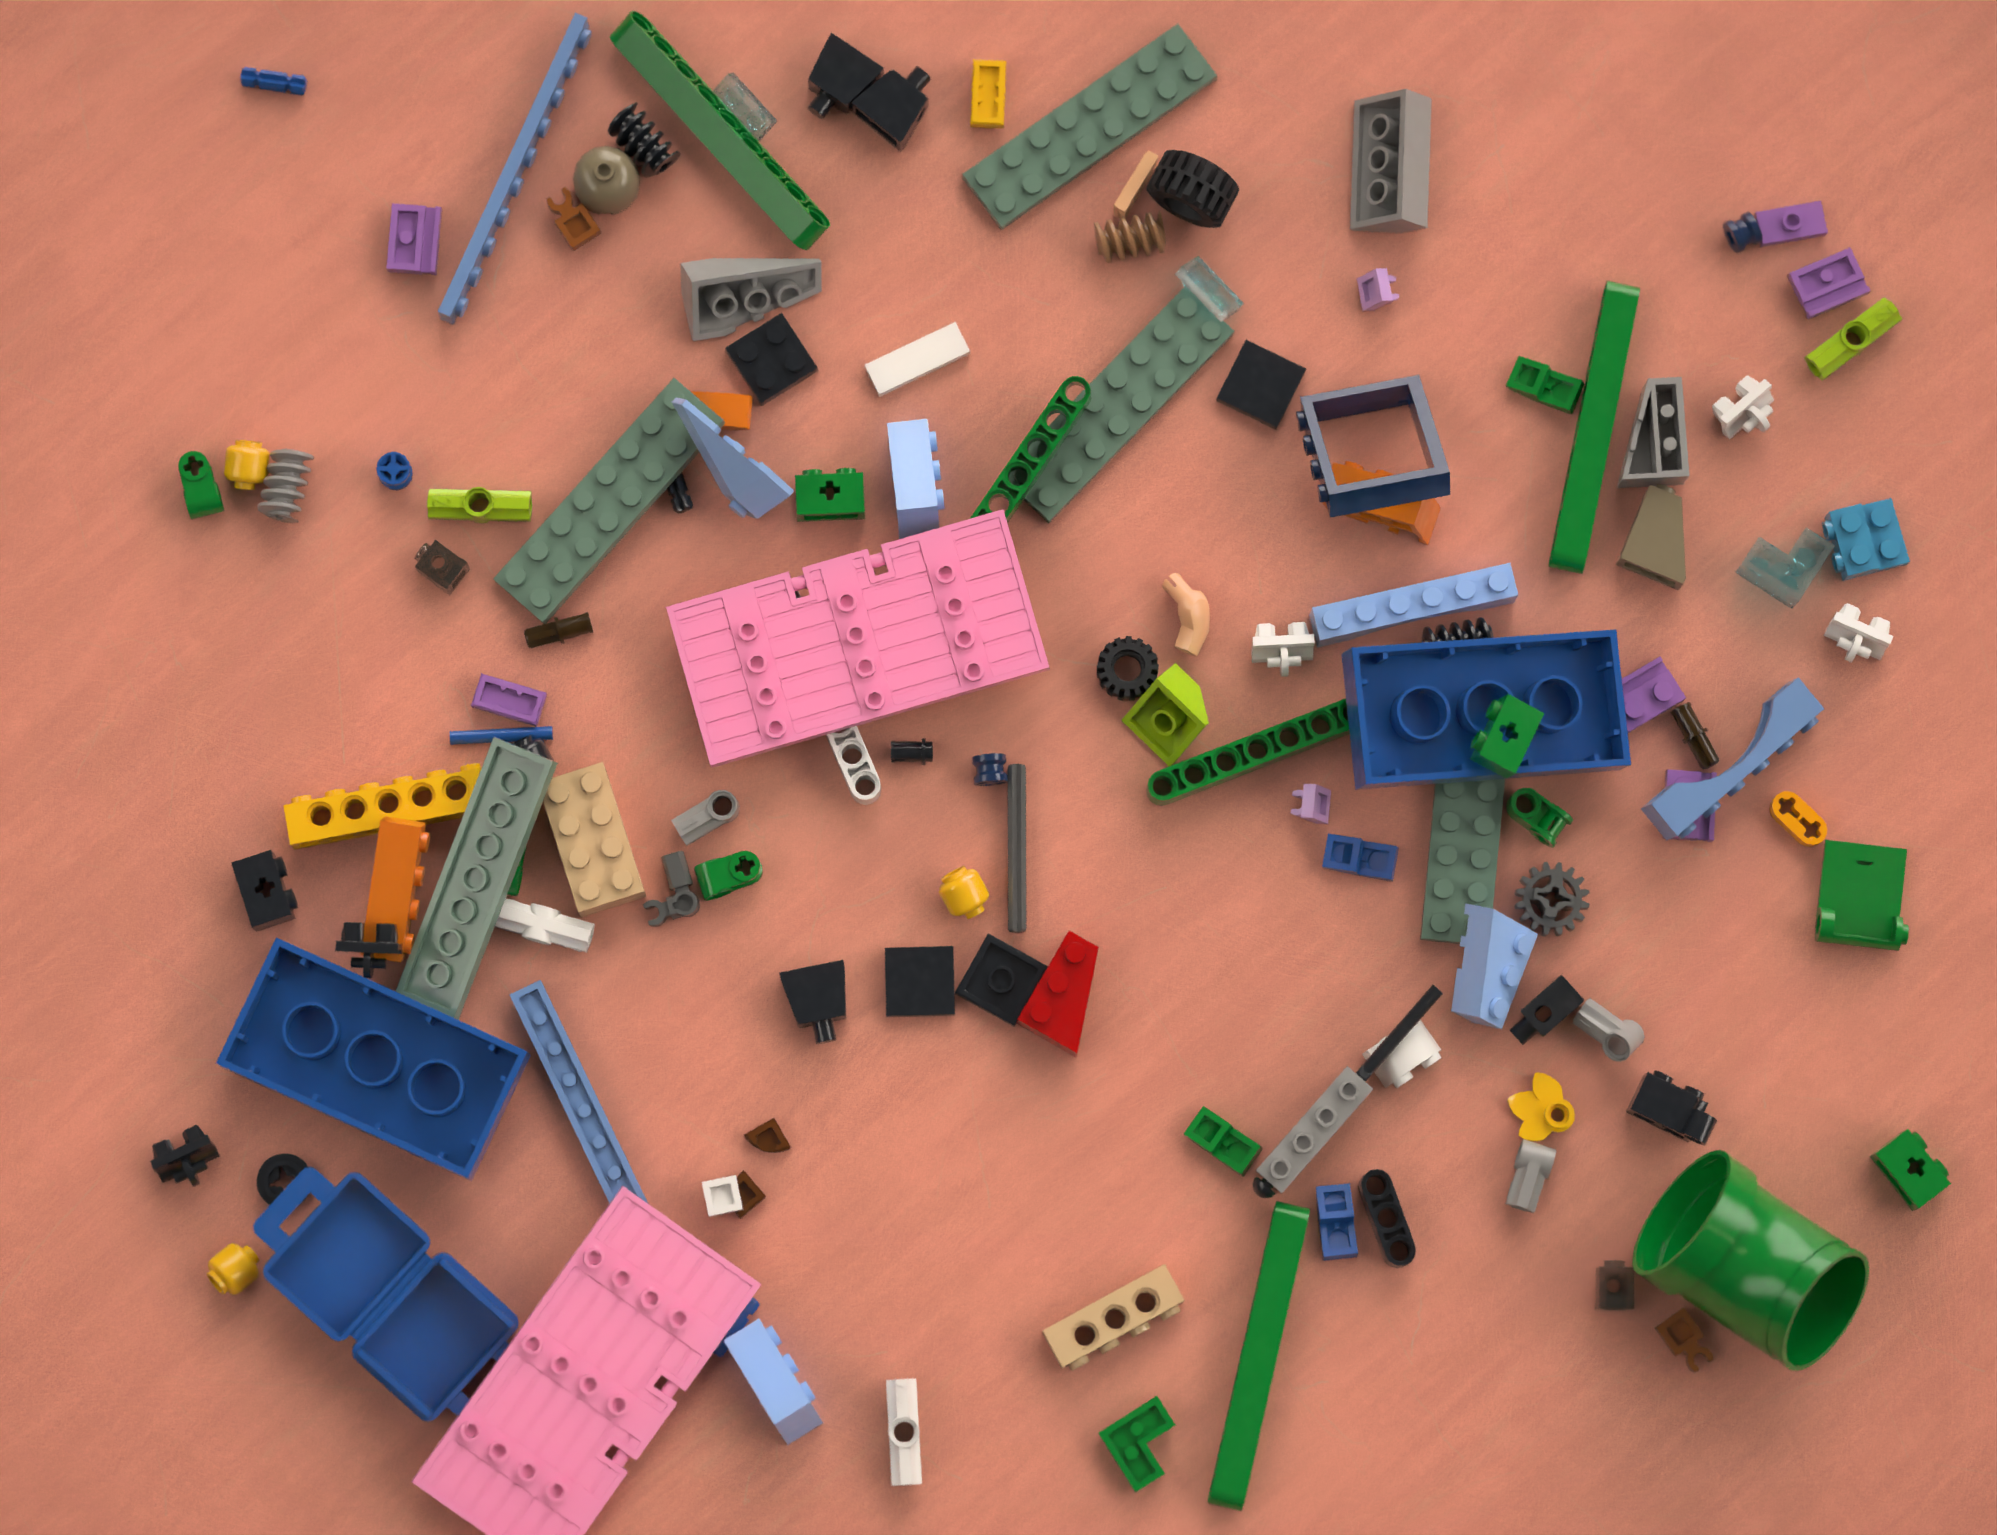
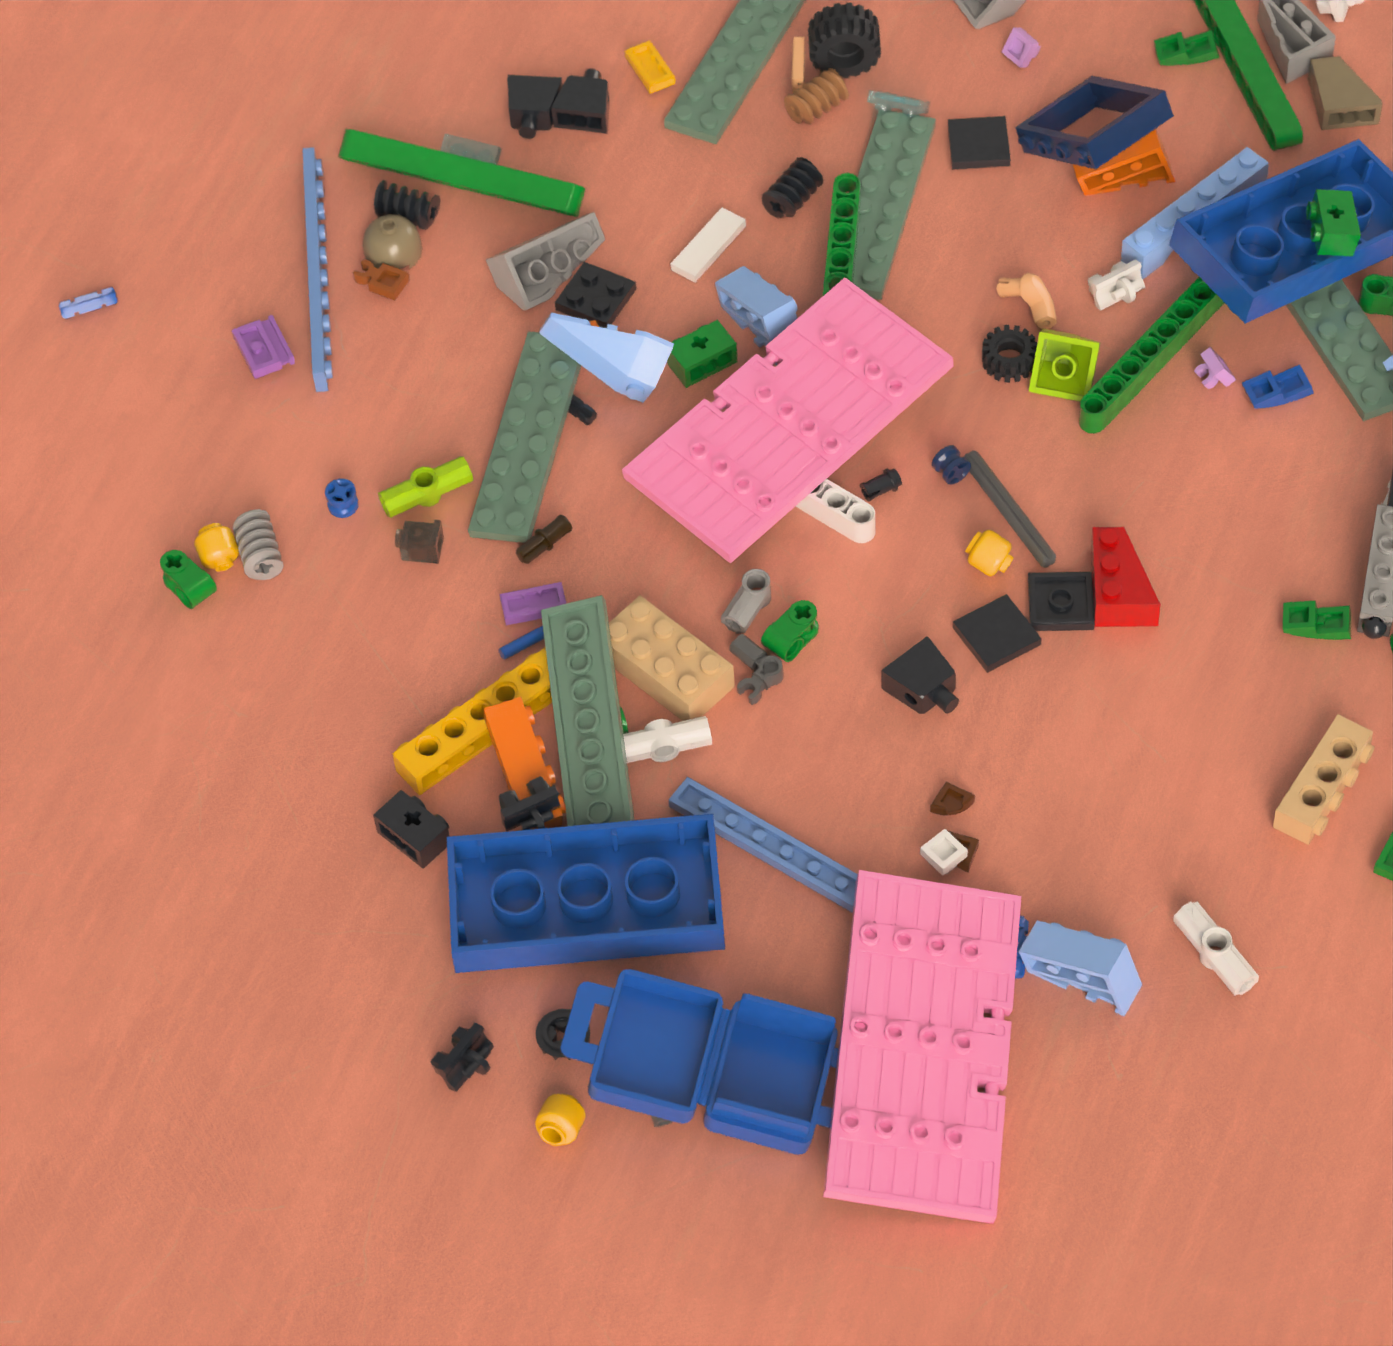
camera: 20 degrees left, 25 degrees down
none -> black piece [761,157,824,218]

